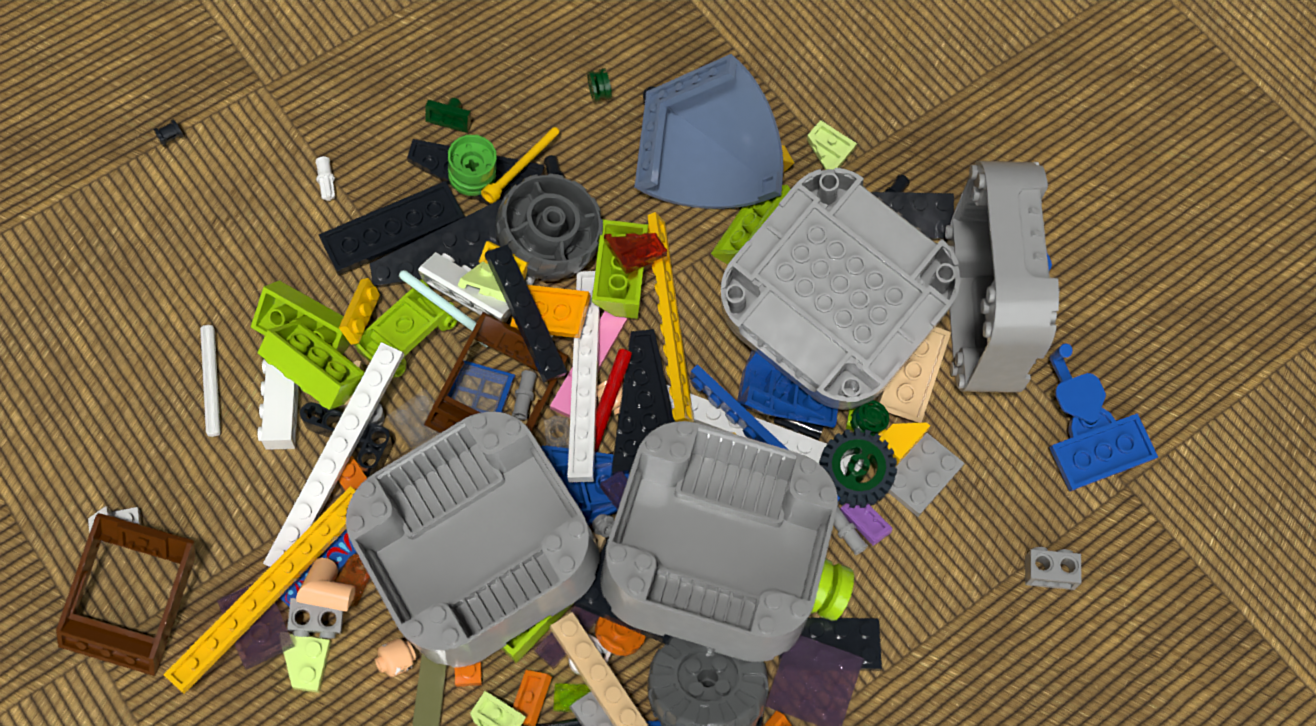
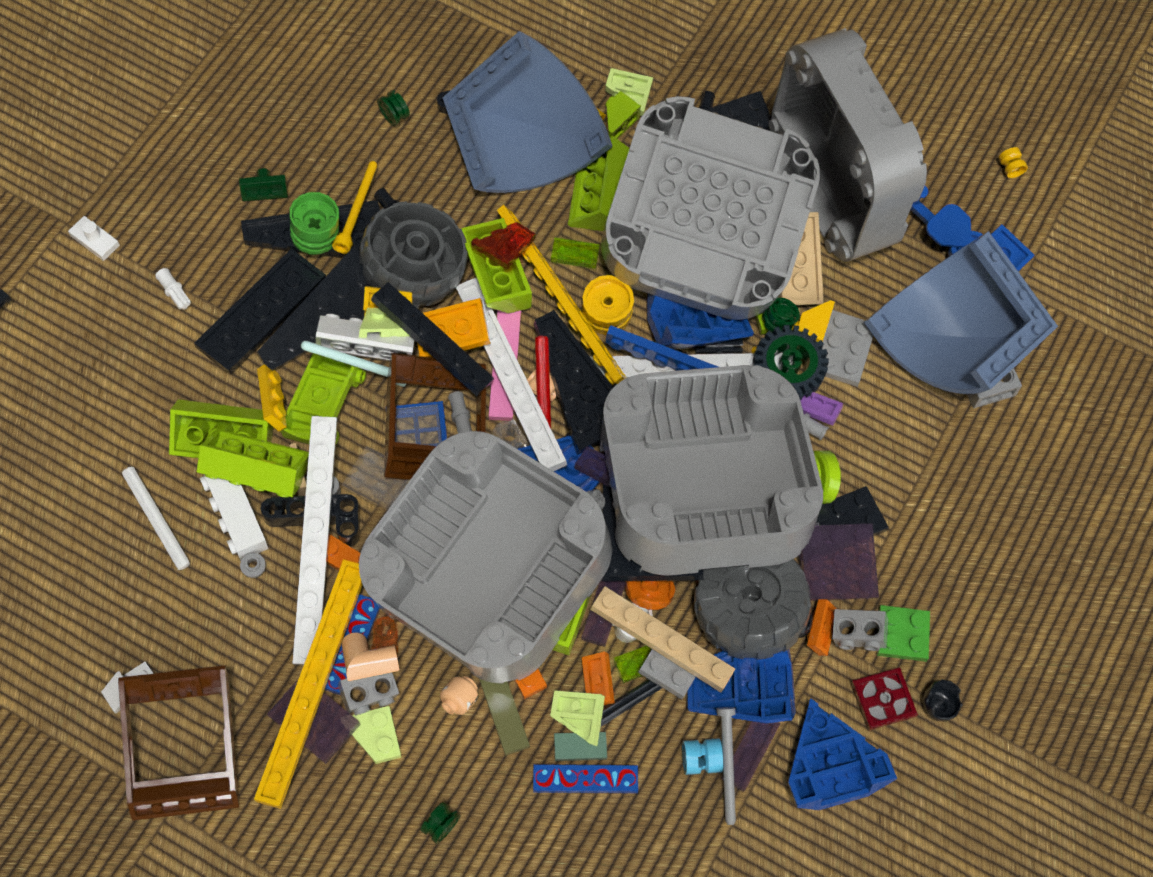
camera: 25 degrees left, 0 degrees up
none -> white tile [68,216,120,261]
none -> light grey plate [240,553,266,578]
none -> clear neon green plate [551,237,600,269]
none -> yellow wheel [582,275,634,335]
none -> lime slope [605,91,641,139]
none -> sand blue panel [864,231,1058,394]
none -> yellow wheel [998,147,1028,178]

